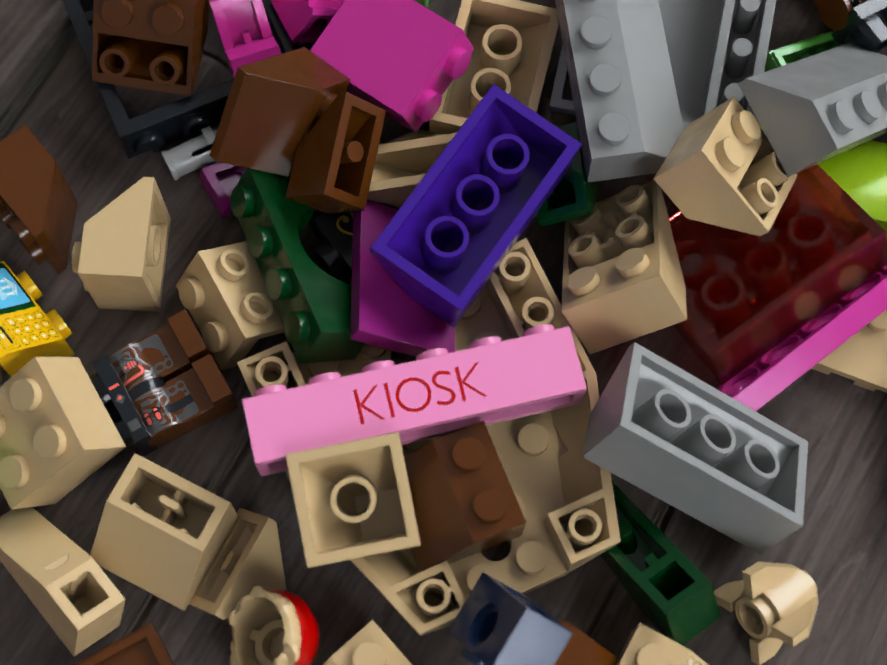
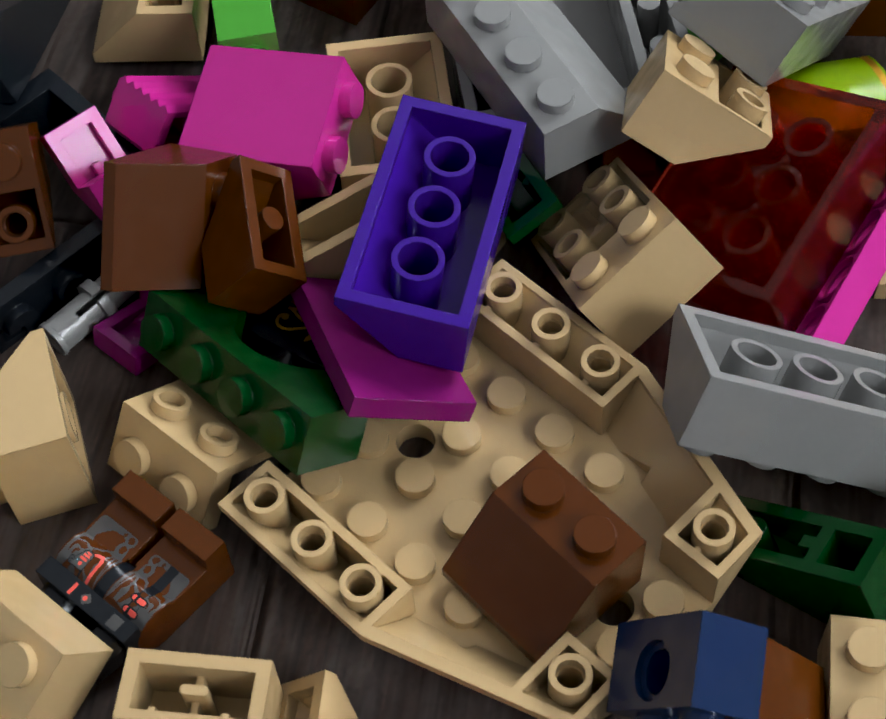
camera: 15 degrees left, 15 degrees down
bright pink brick [242,324,587,477] -> none
tan slope [286,432,421,568] -> none

